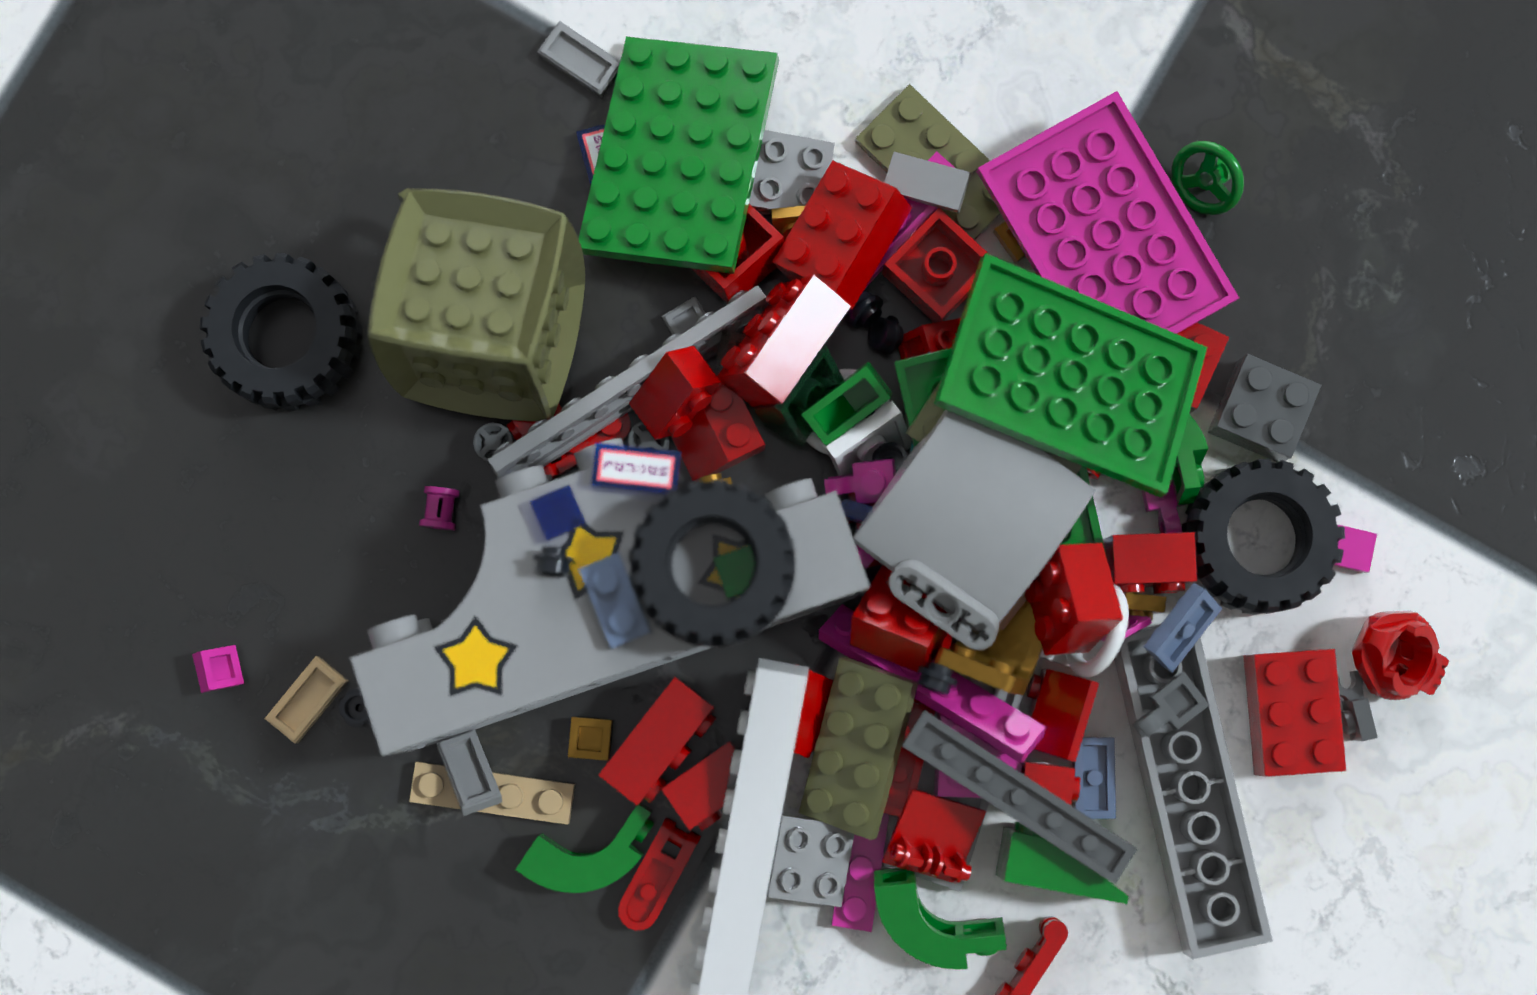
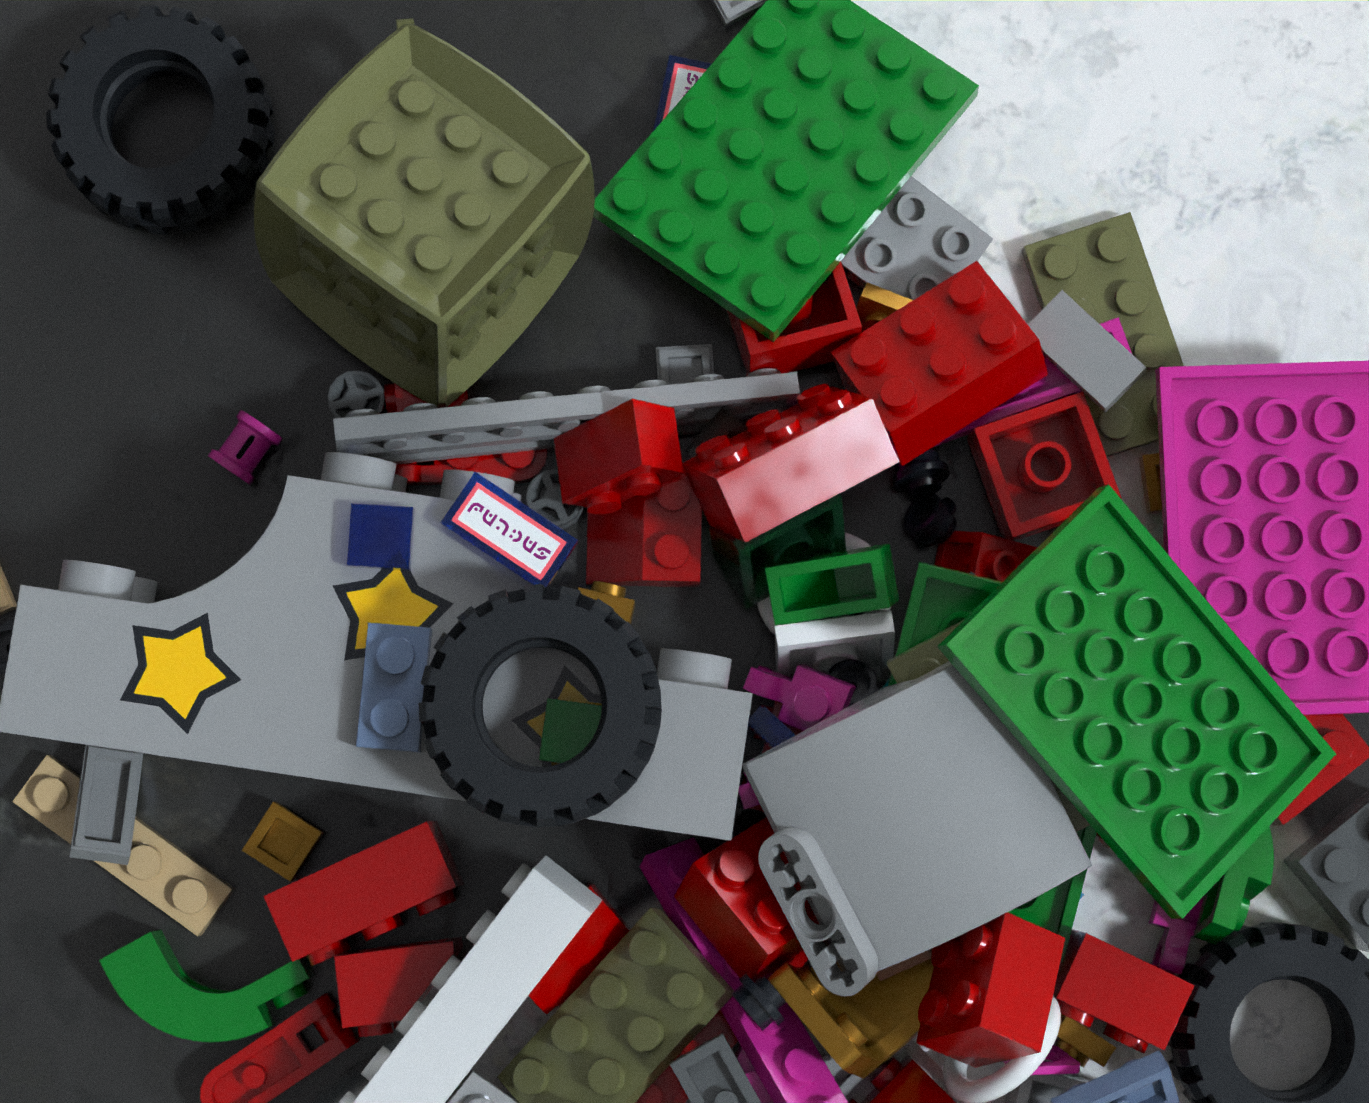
camera: 25 degrees right, 0 degrees up
black plate [533,546,575,577] -> none

